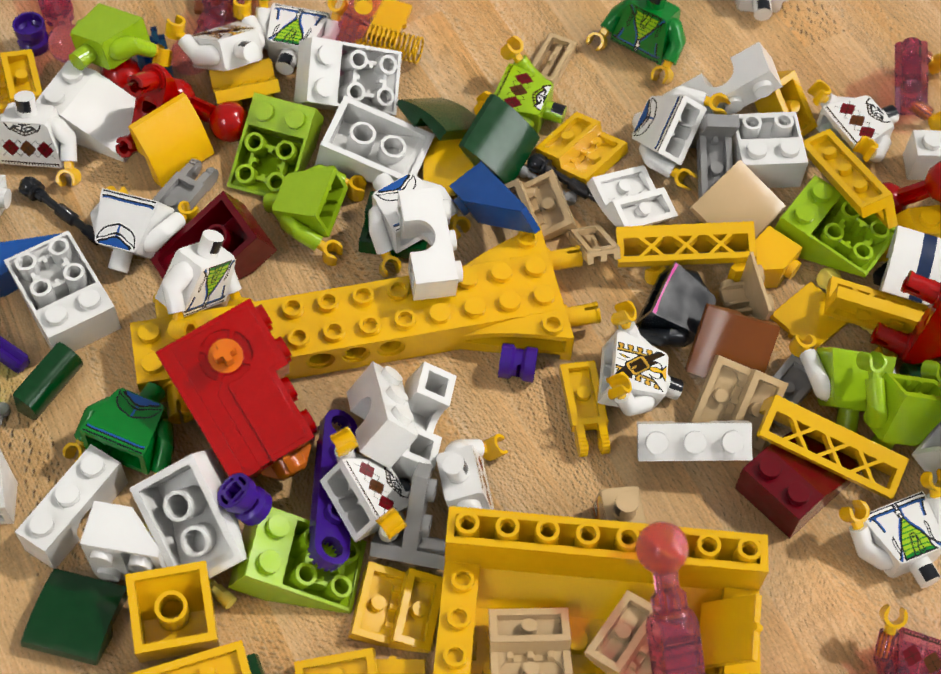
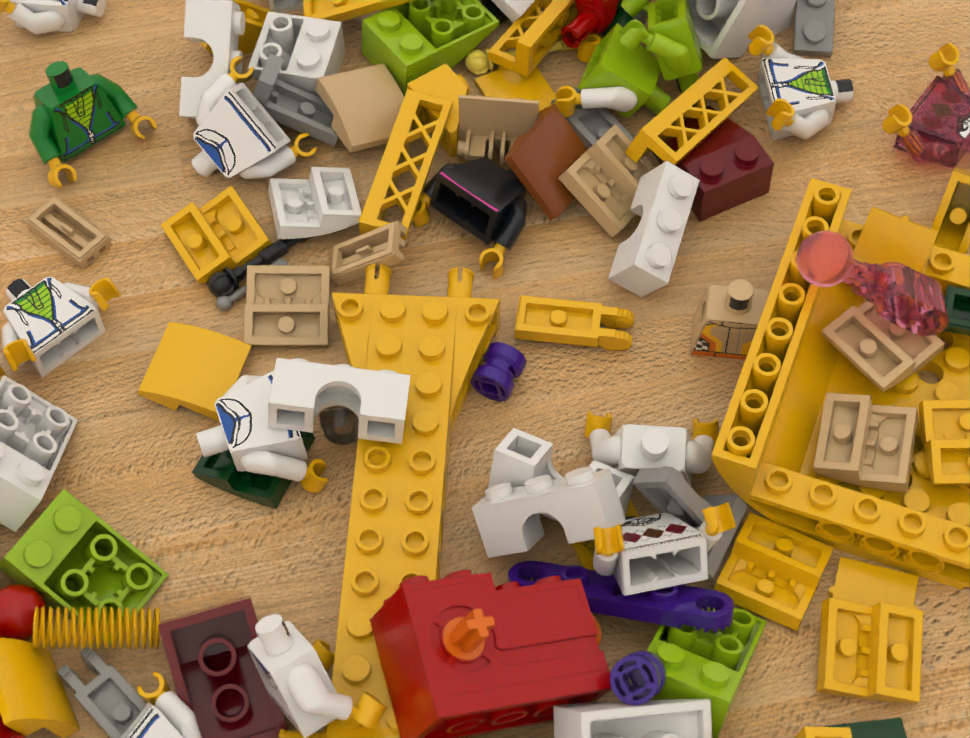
camera: 70 degrees left, 0 degrees up
lime torso [263,164,367,266] -> none
white slope [315,95,435,183] -> none
dark green slope [396,98,476,141] -> none
blue slope [449,162,541,234] -> none
dark green slope [458,94,540,184] -> none
torso [474,36,567,134] -> none
torso [597,301,684,416] -> none
none -> torso [1,277,122,378]
none -> yellow piece [33,606,160,650]

